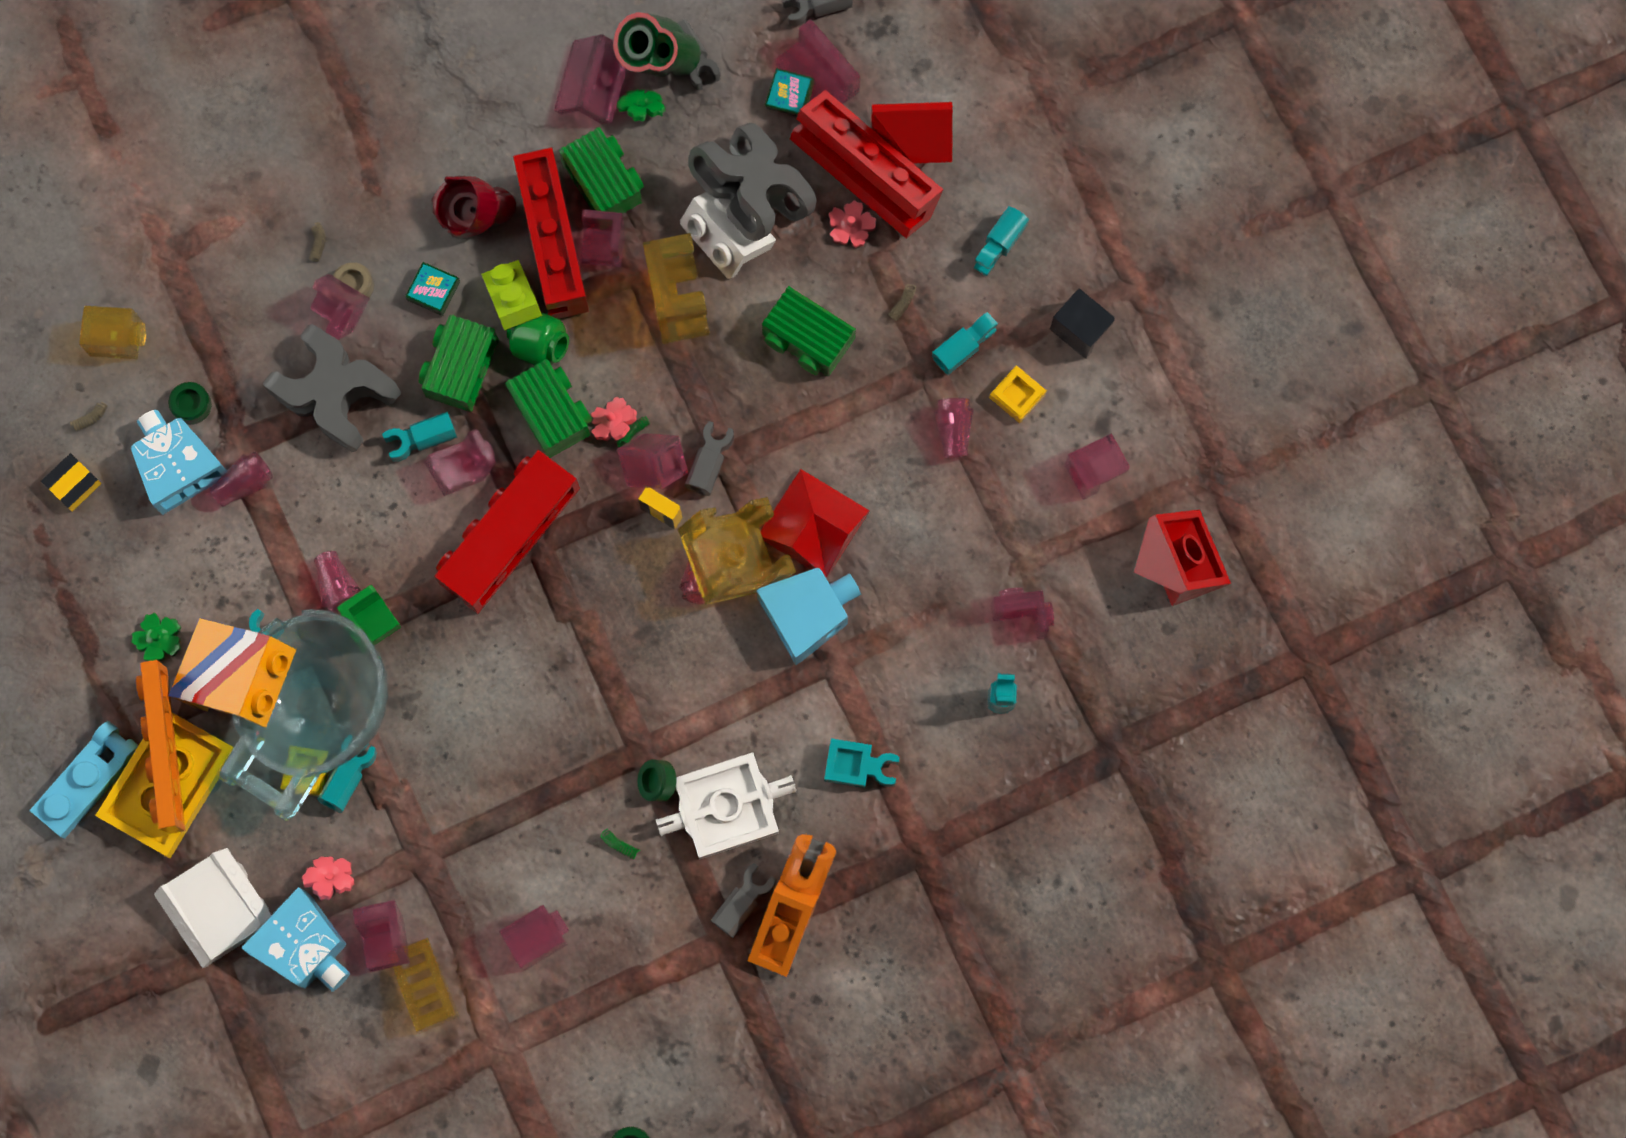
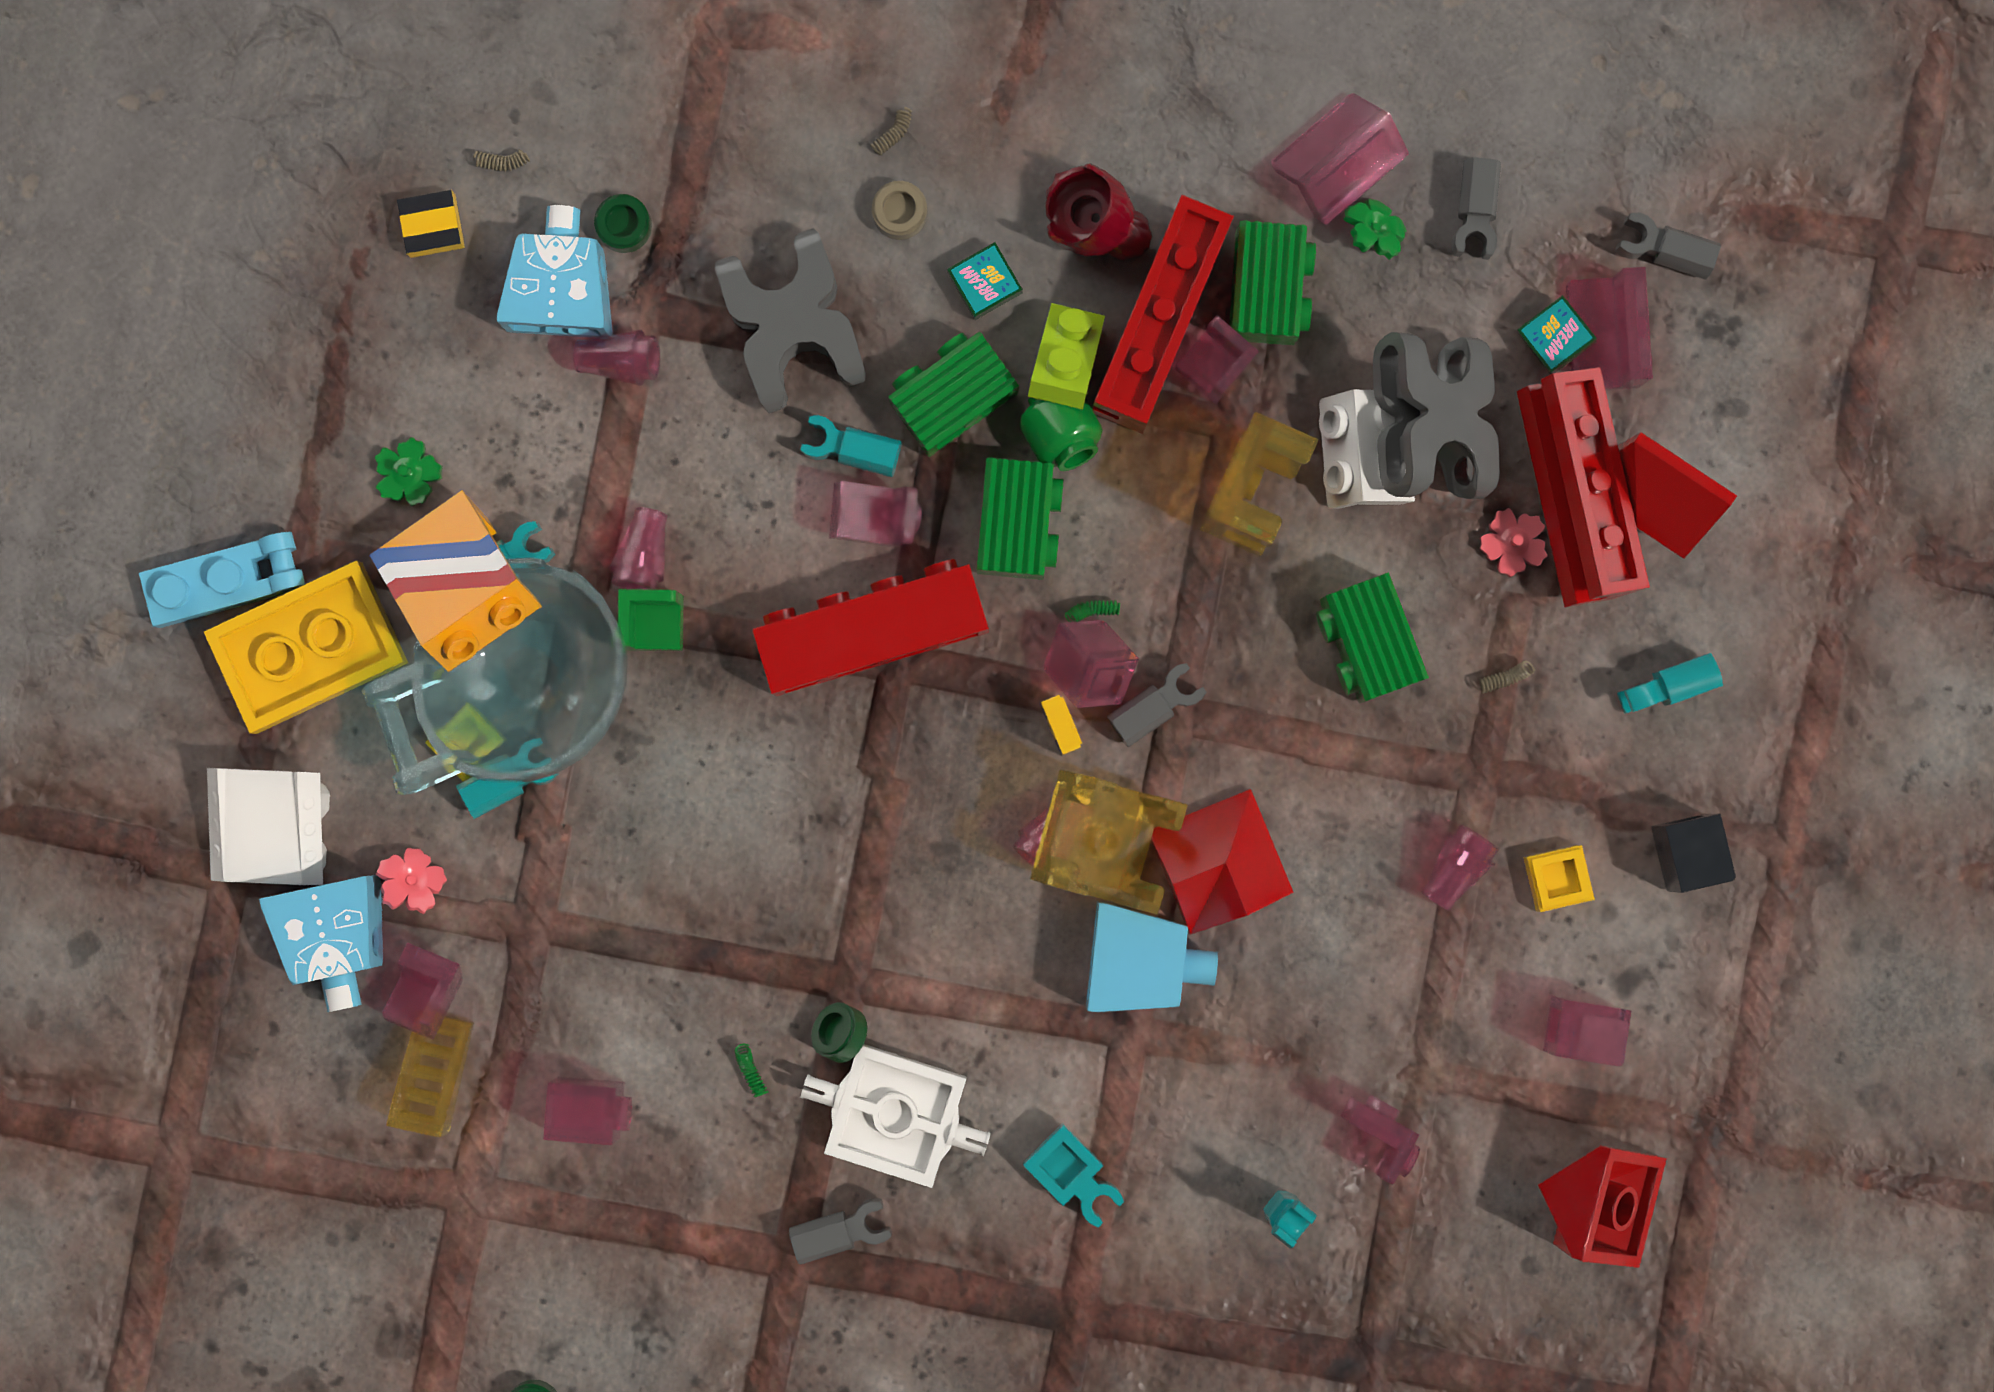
camera: 35 degrees right, 10 degrees up
clear yellow brick [79,306,146,359] -> none
orange plate [136,660,185,834] -> none
clear pink panel [311,274,370,340] -> none
coral plant [591,397,637,441] -> none
dark green piece [613,12,701,77] -> none
orange plate [748,834,836,977] -> none
teal bar [932,312,998,375] -> none

